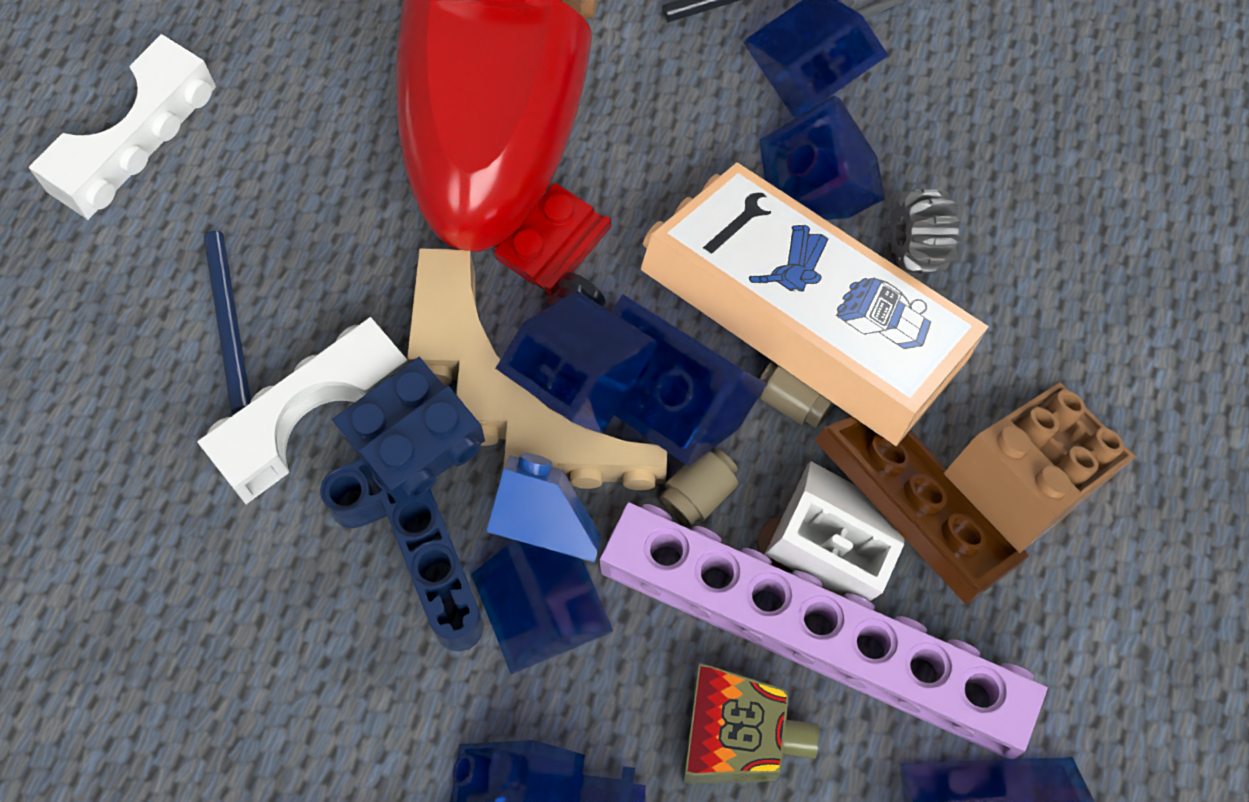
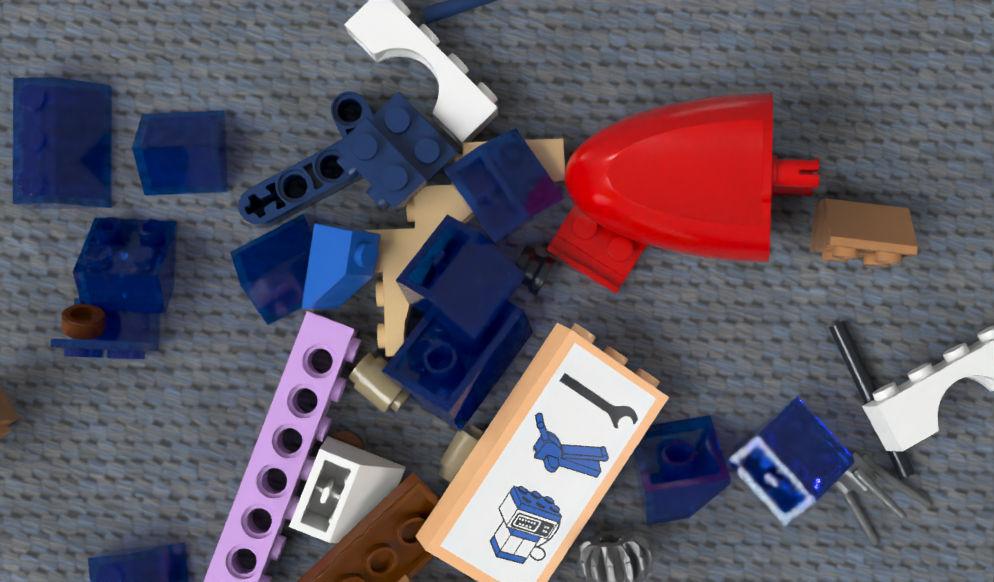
camera: 85 degrees right, 20 degrees up
torso [684,664,819,784] -> none
none -> clear blue slope [132,110,228,196]
none -> clear blue slope [444,128,565,247]

